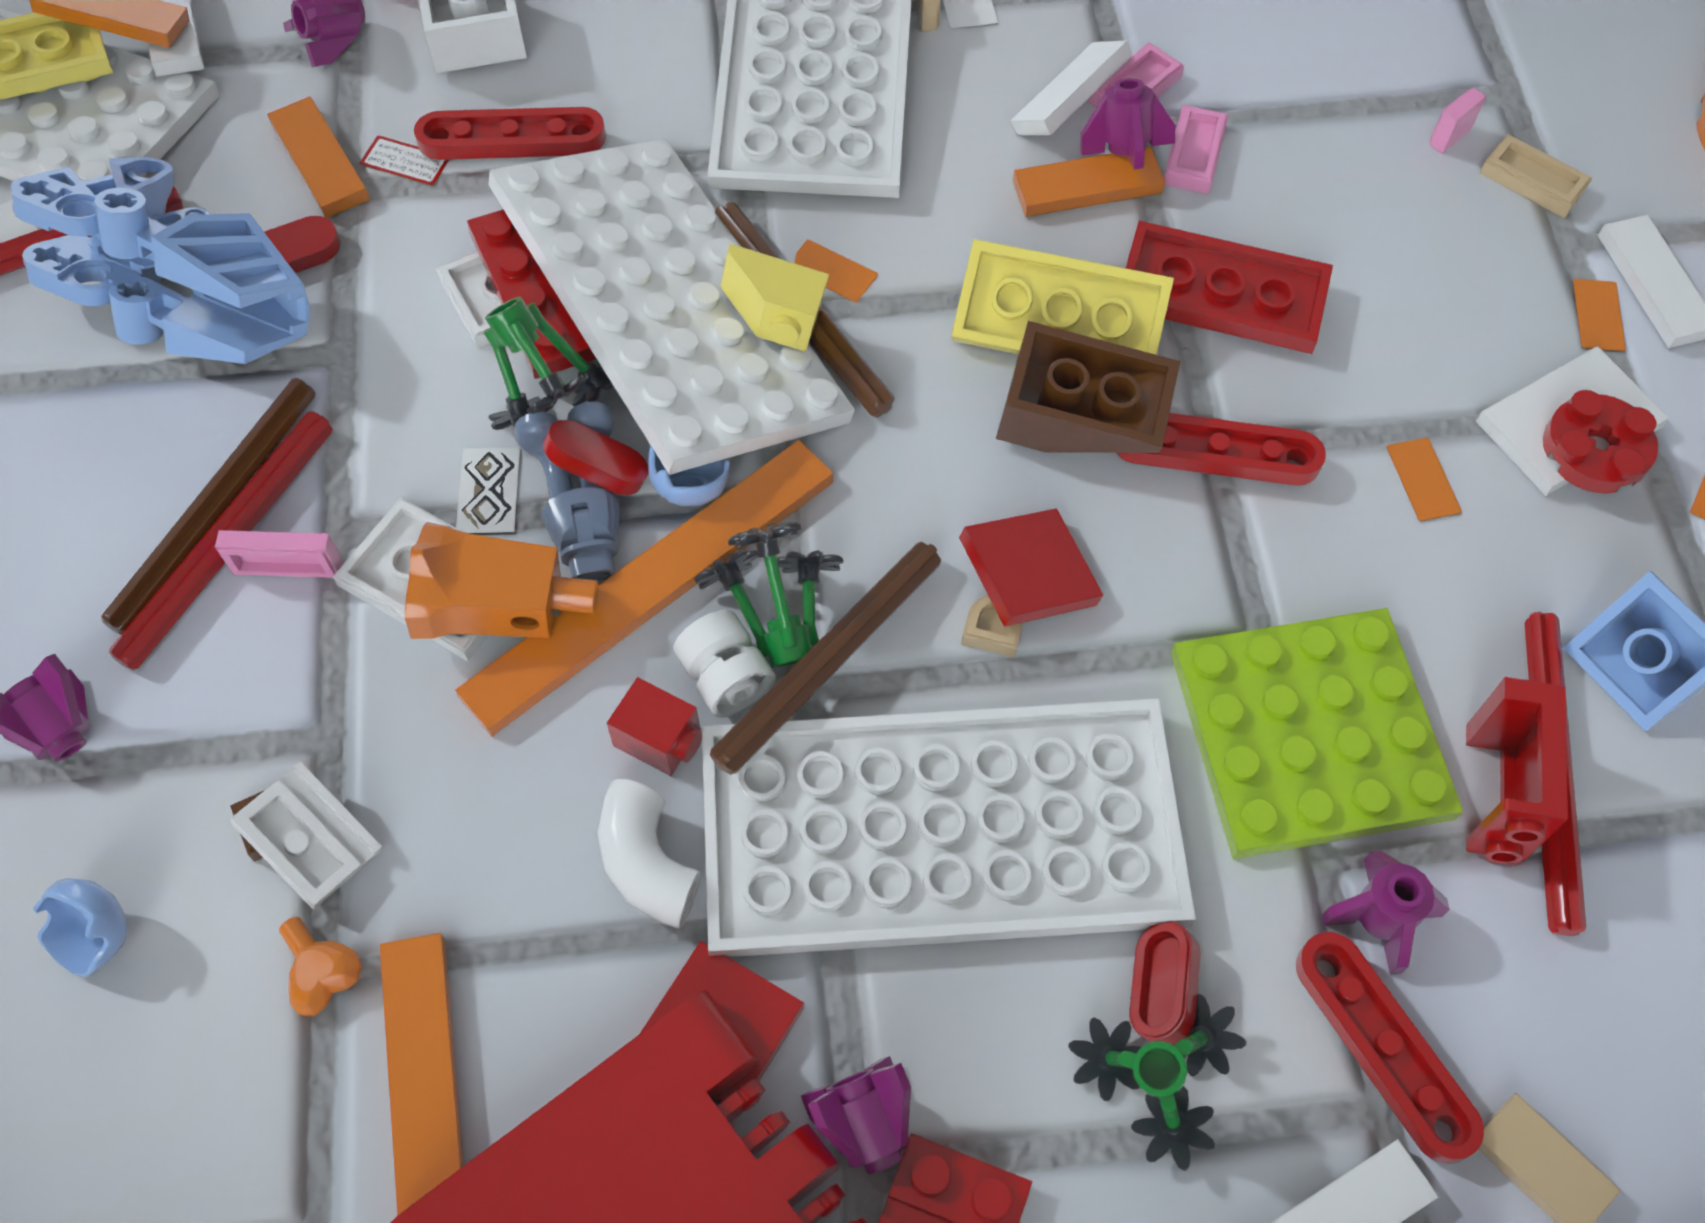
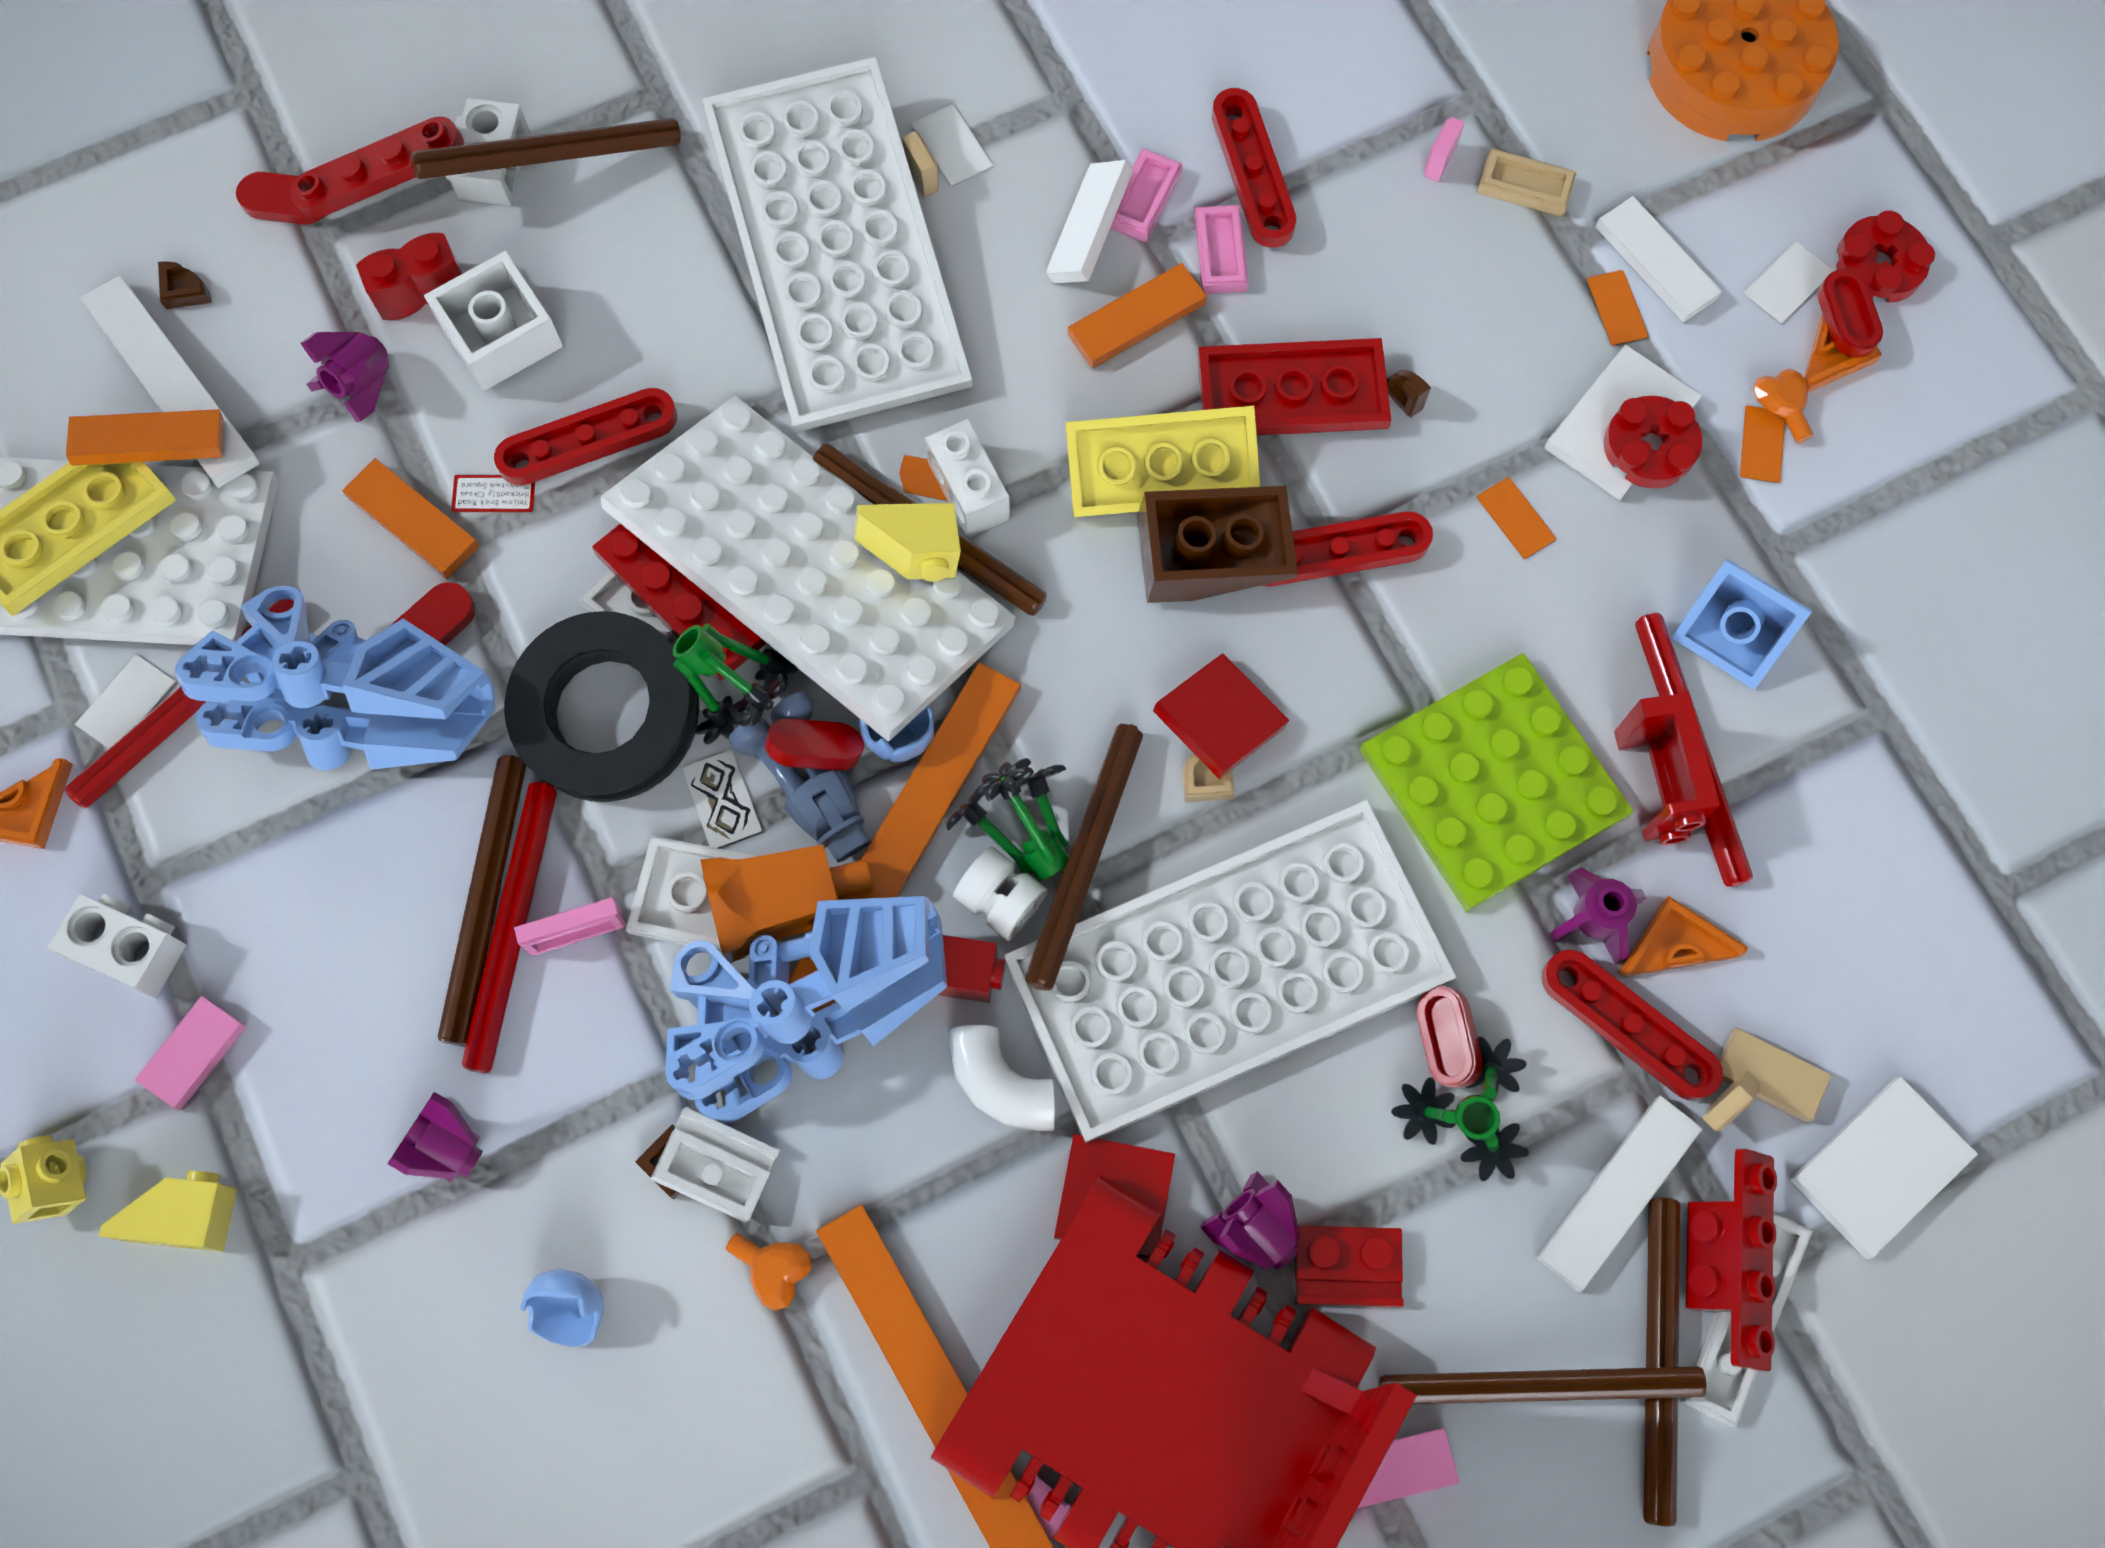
camera: 20 degrees left, 10 degrees up
magenta brick [1080,78,1176,170] -> none
none -> black tyre [504,611,699,802]
none -> light blue piece [665,896,947,1125]
none -> white brick [925,419,1010,539]
none -> red plate [1212,88,1297,248]
none -> reddish brown tile [1387,370,1431,418]
none -> orange tile [1617,896,1749,977]
none -> tan tile [1702,1070,1760,1131]

